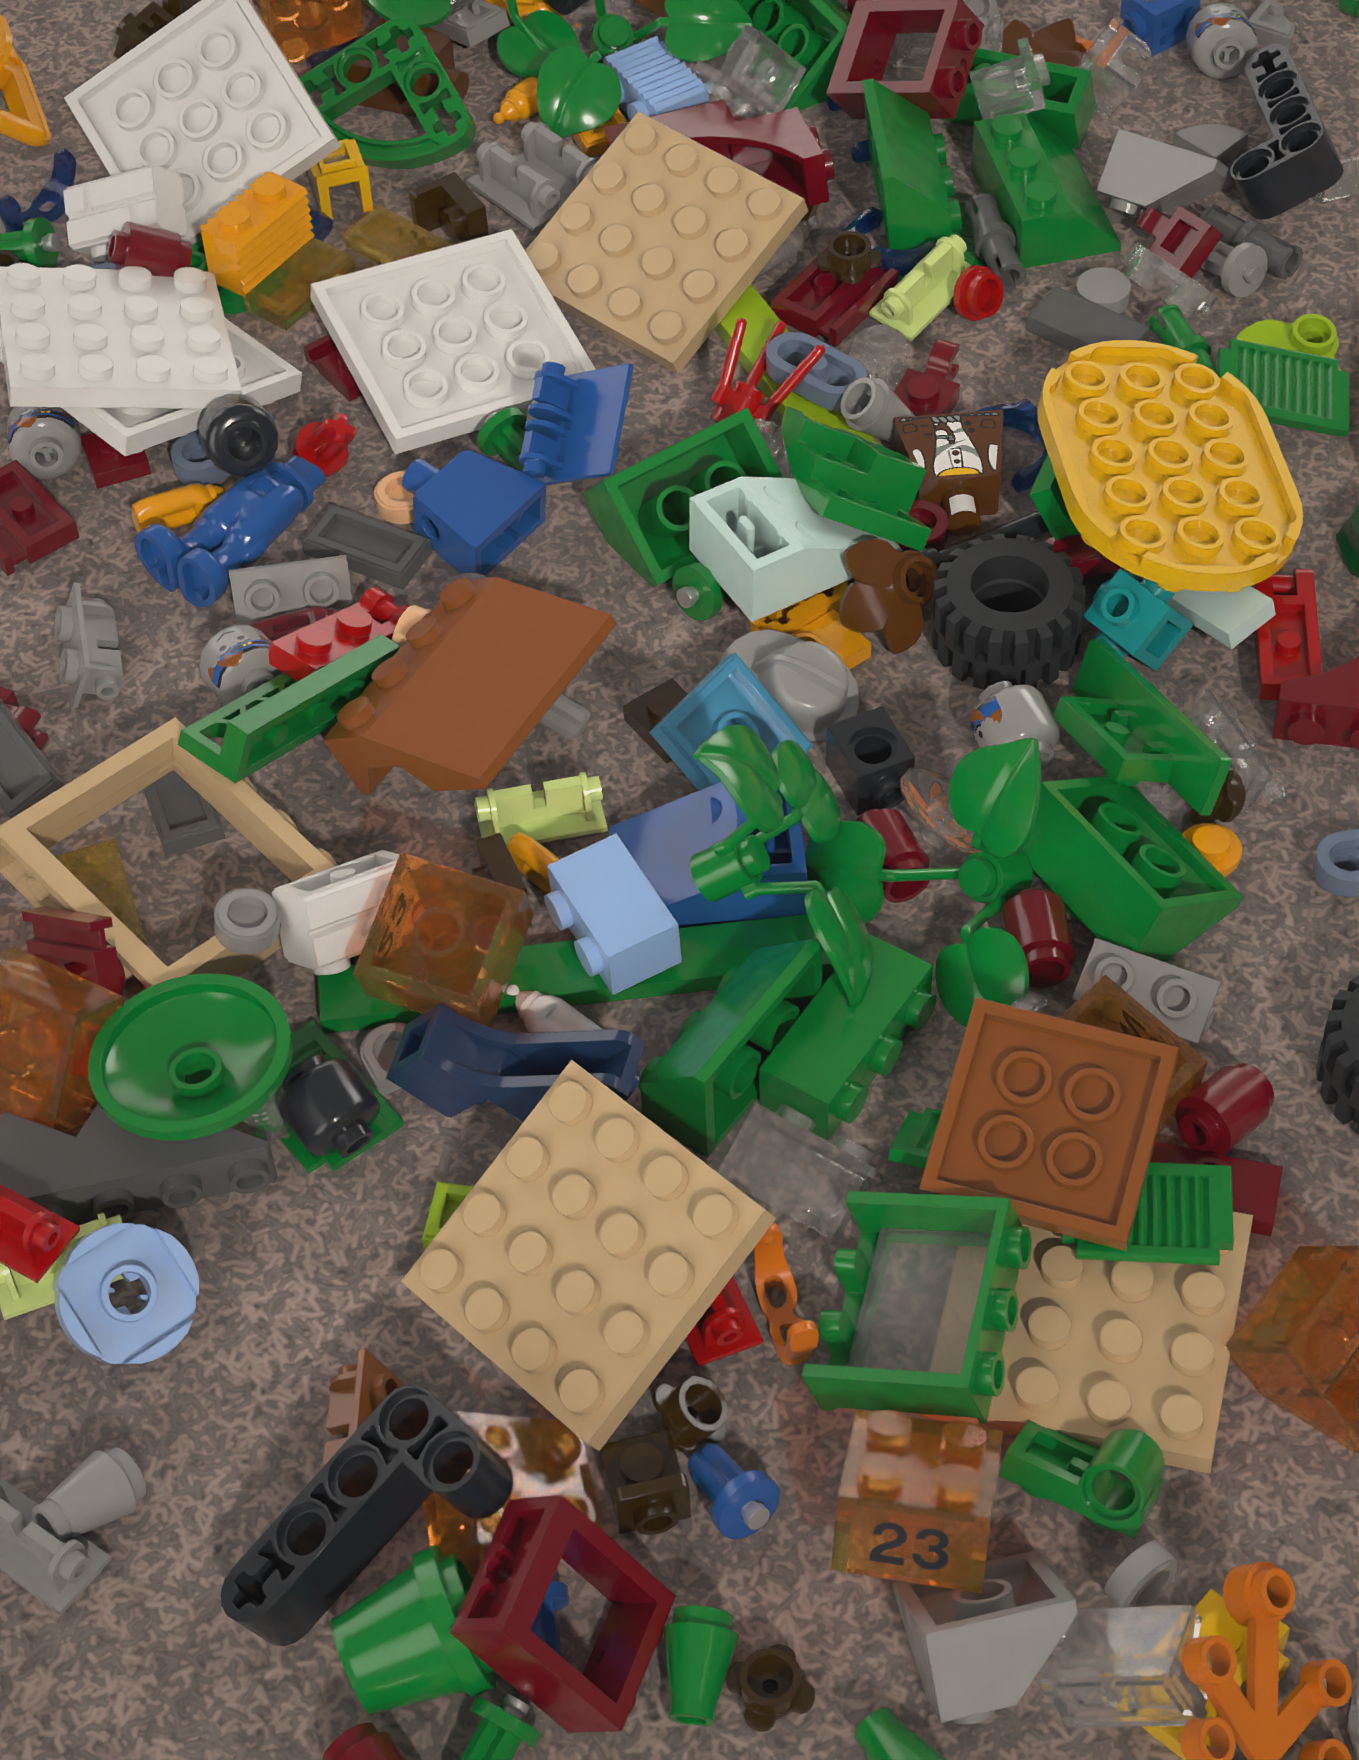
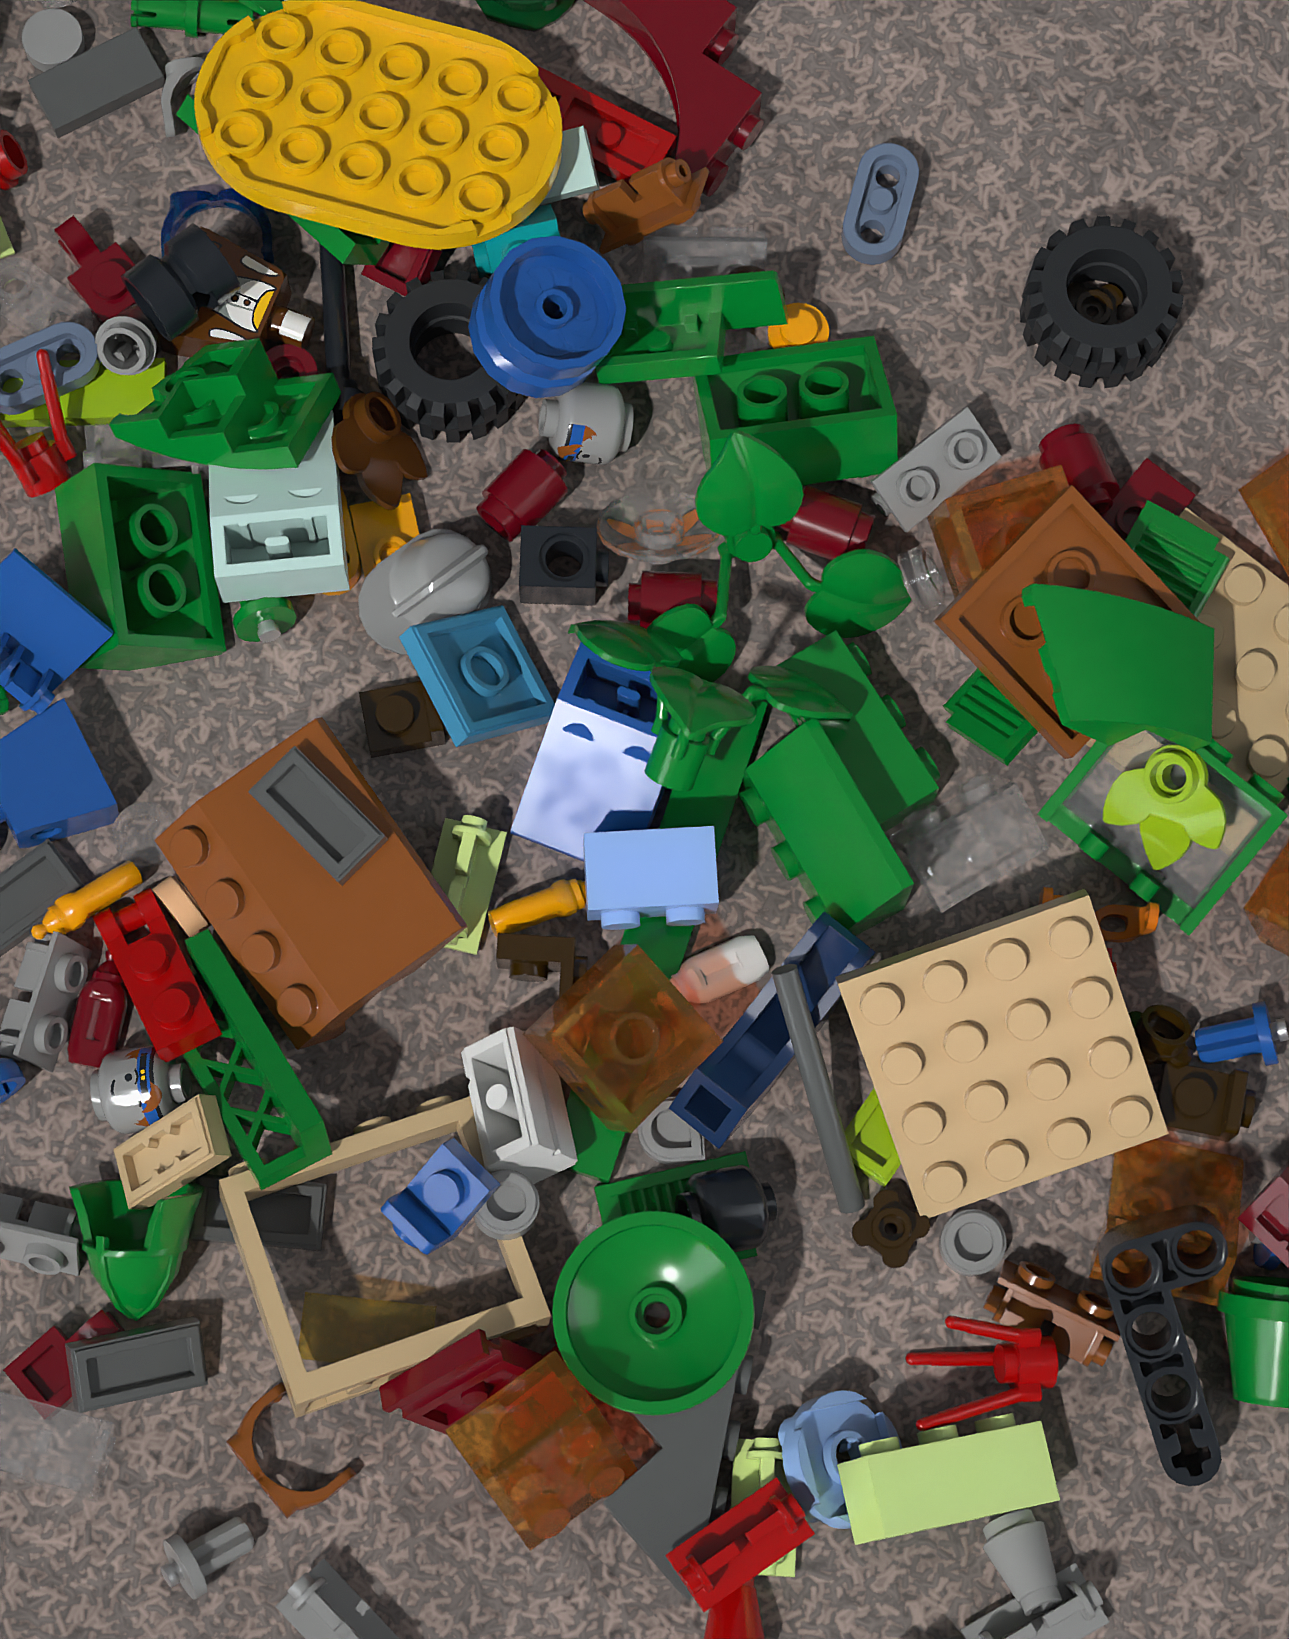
camera: 70 degrees left, 25 degrees up
none -> light orange piece [31,860,143,939]
none -> green helmet [69,1179,205,1321]
none -> tan plate [114,1094,232,1210]
none -> black wheel [121,223,241,342]
none -> dark grey tile [248,746,389,886]
none -> blue bracket [380,1138,501,1255]
none -> blue wheel [468,236,626,398]
none -> dark red brick [476,449,568,542]
none -> dark orange hinge [583,157,709,255]
none -> dark grey bar [771,964,865,1214]
none -> yellowish green brick [837,1413,1060,1545]
none -> dark brown plate [852,1190,930,1269]
none -> red plant [905,1315,1058,1431]
none -> light grey tile [939,1209,1006,1277]
none -> green slope [1022,583,1214,751]
none -> lime plate [1103,744,1227,870]

